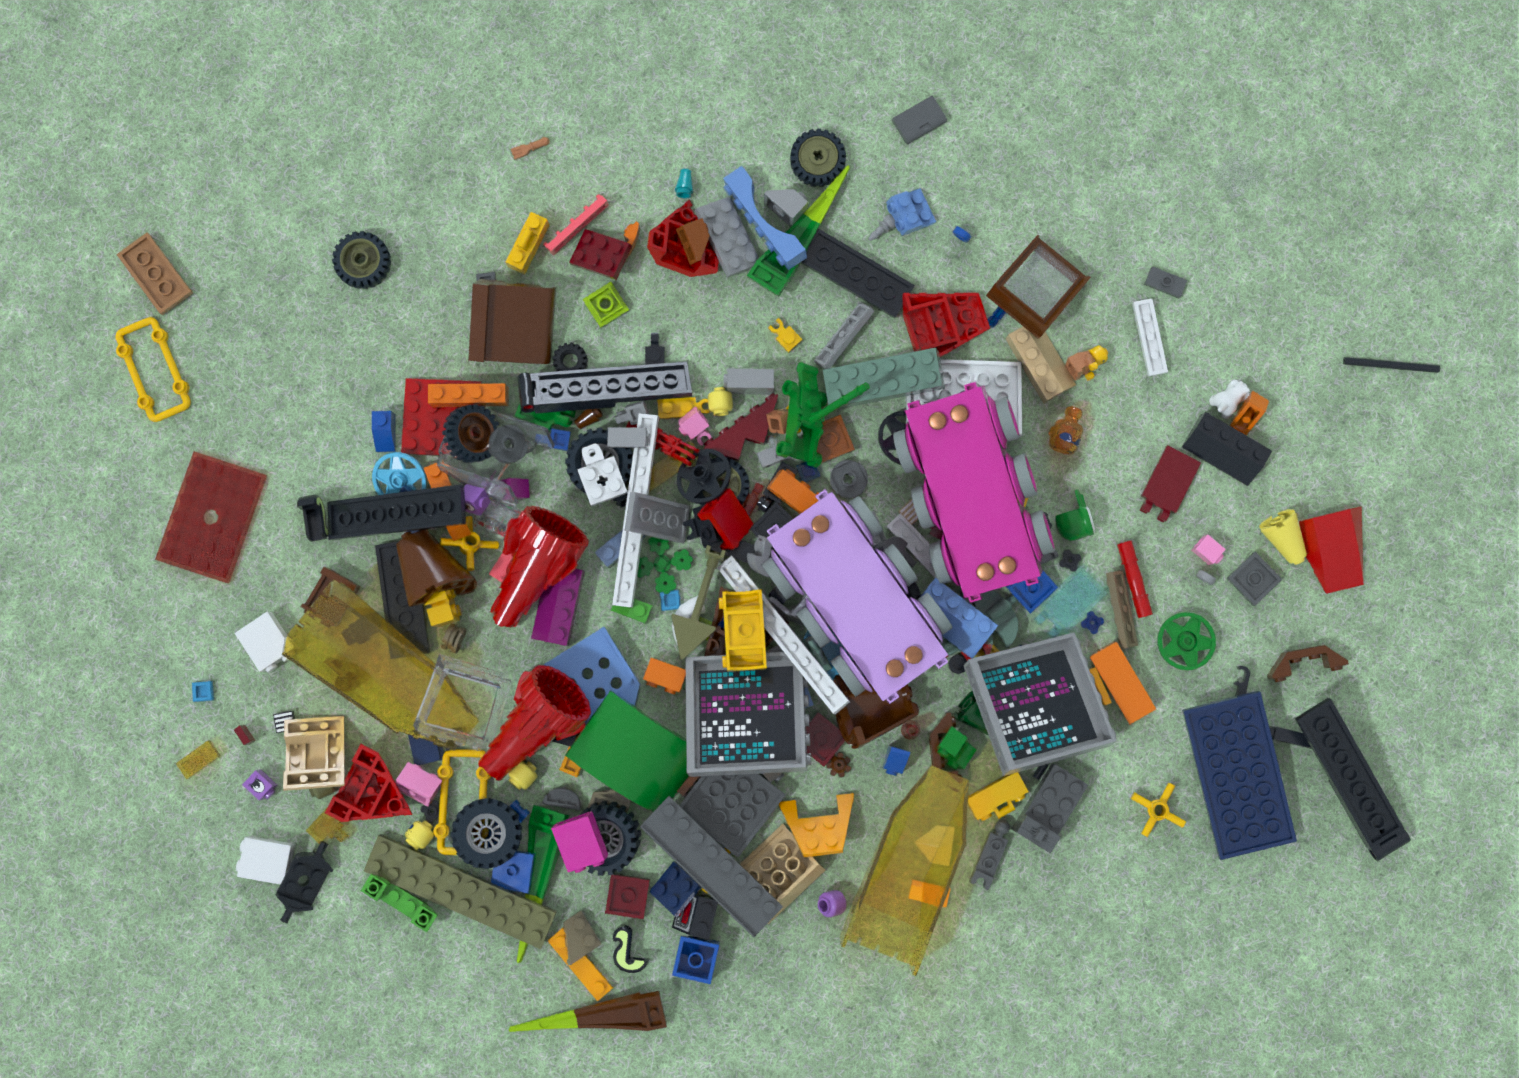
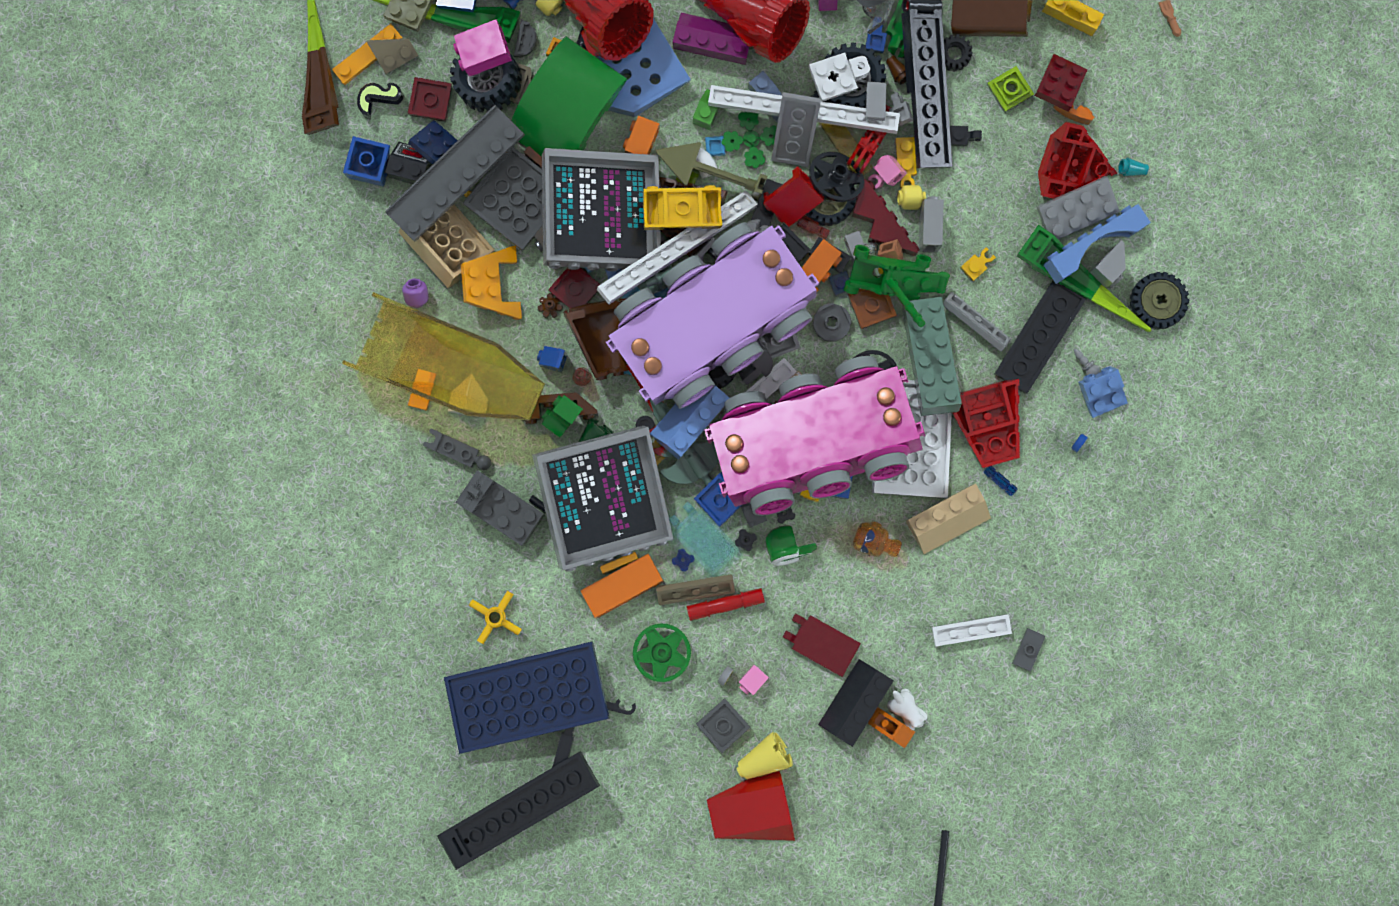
camera: 90 degrees right, 0 degrees up
coral hinge [543,194,609,256] -> none
dark orange slope [676,218,709,265] -> none
black plate [683,504,722,546] -> none
black plate [757,495,774,513] -> none
dark grey piece [892,95,947,144] -> none
yellow piece [964,772,1029,821] -> none
piece [986,235,1091,339] -> none
piece [1065,345,1108,381] -> none
reddish brown slope [1267,645,1349,682] -> none

